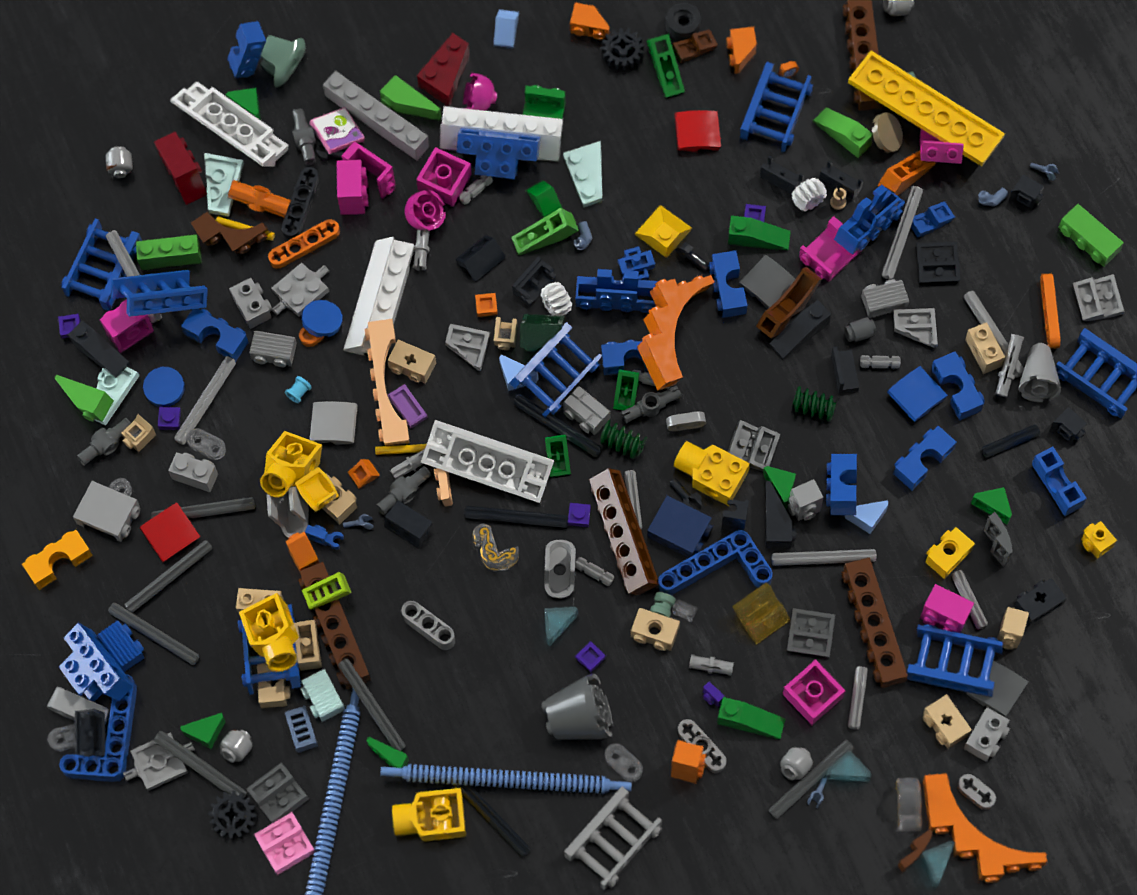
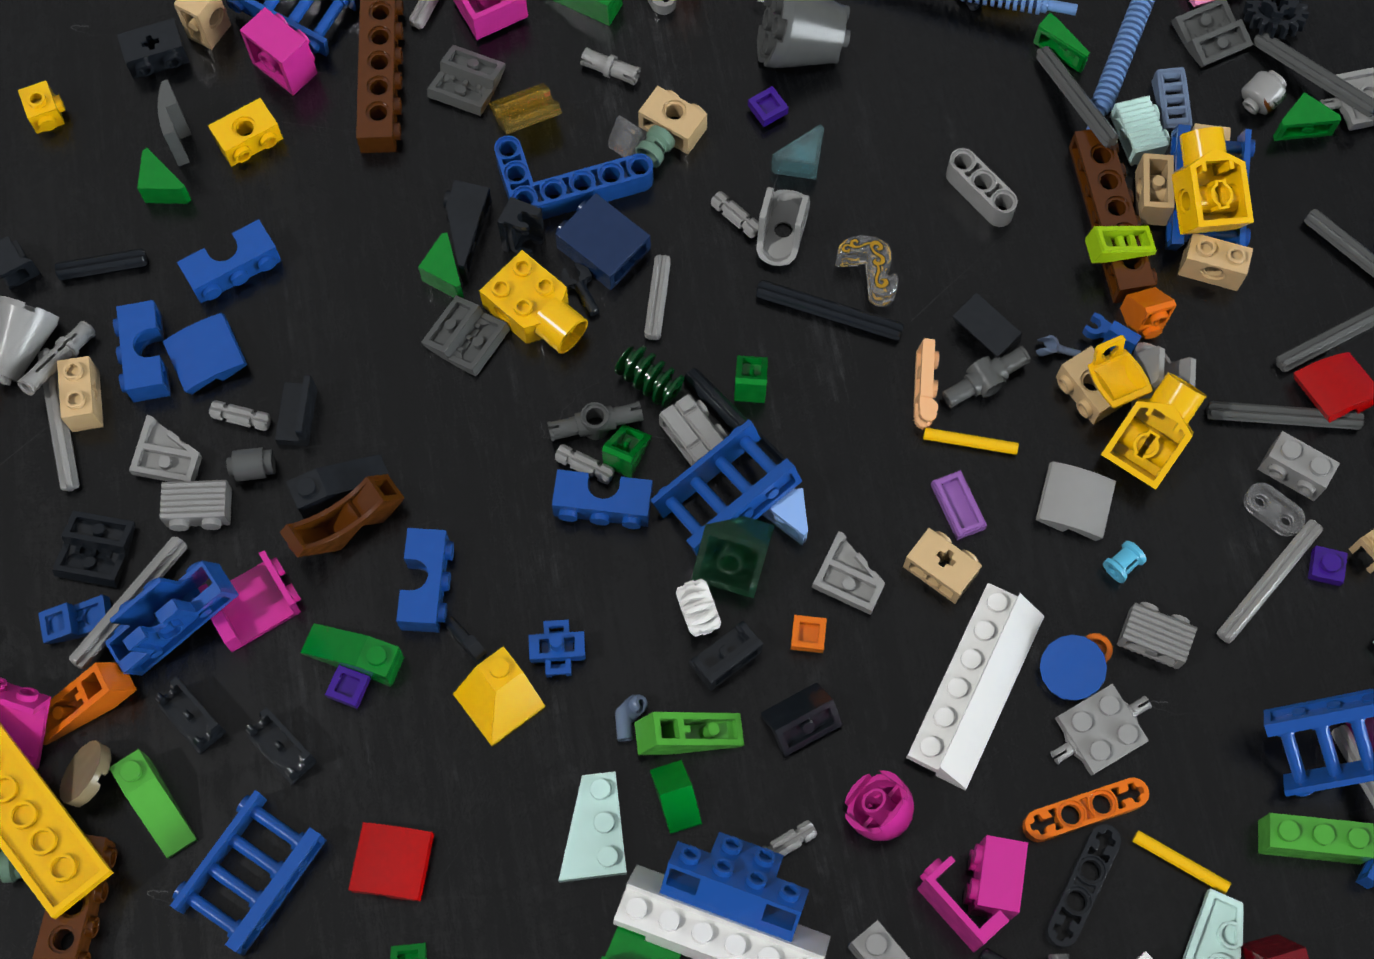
camera: 170 degrees left, 0 degrees up
blue tile [143,367,185,407] -> none
blue arch [181,309,249,362] -> none
reddish brown arch [191,212,271,255] -> none
orange piece [228,180,291,218] -> none
light grey brick [229,278,272,329] -> none
orange slope [348,459,380,488] -> none
light nougat arch [365,319,410,446] -> none
light grey axle [391,449,425,479] -> none
light grey pin [413,230,430,270] -> none
dark pink brick [416,147,472,206] -> none
white slope [421,420,554,503] -> none
tan window [494,317,518,350] -> none
dark purple plate [568,503,591,527] -> none
blue piece [576,269,658,313] -> none
reddish brown brick [589,468,659,595] -> none
orange arch [637,275,714,391] -> none
light grey beam [666,411,706,431] -> none
dark purple plate [703,682,725,707] -> none
dark grey slope [738,255,795,309] -> none
light grey axle [771,549,876,566] -> none
orange tile [777,61,799,78] -> none
light grey brick [787,479,823,521] -> none
white gear [792,178,827,211] -> none
dark green piece [792,386,838,422] -> none
blue arch [826,454,857,515] -> none
tan pin [830,188,846,210] -> none
light blue slope [845,501,888,534] -> none
light grey axle [952,570,987,630] -> none
blue arch [1032,447,1087,516] -> none

